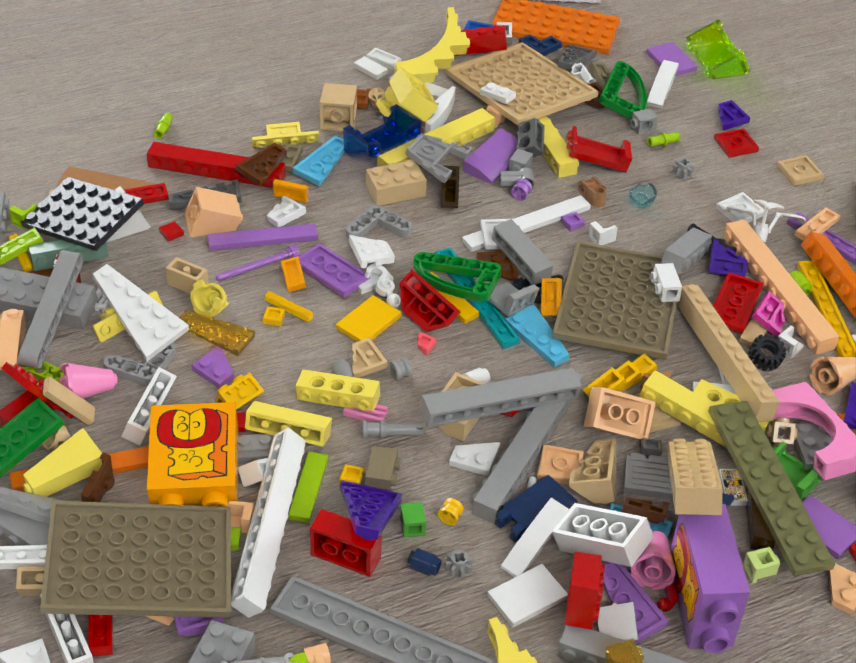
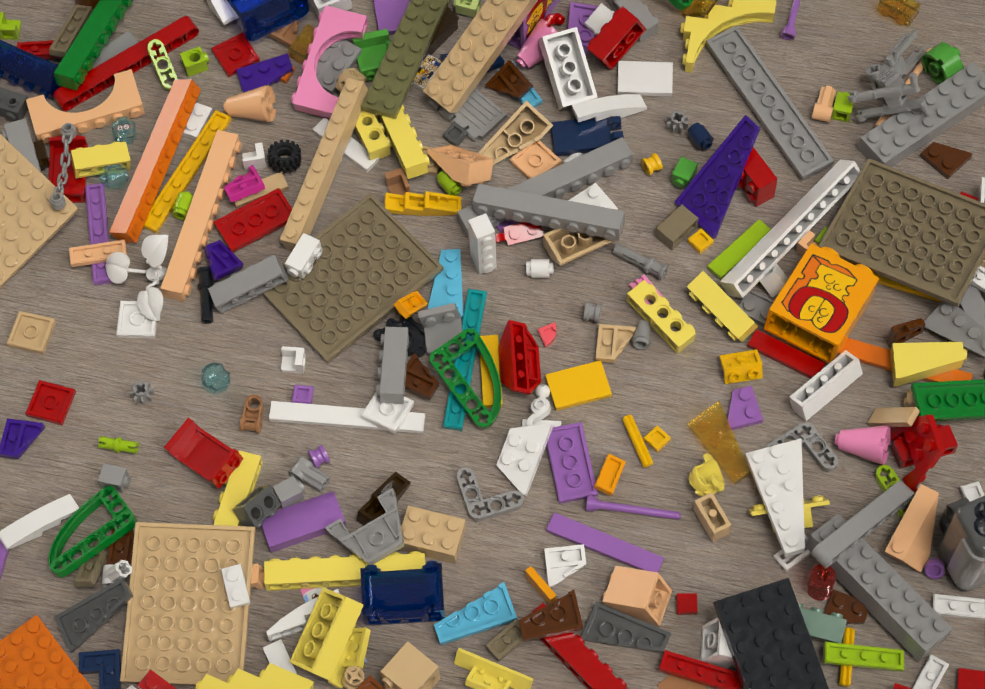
camera: 140 degrees left, 20 degrees up
none -> white brick [468,213,497,275]

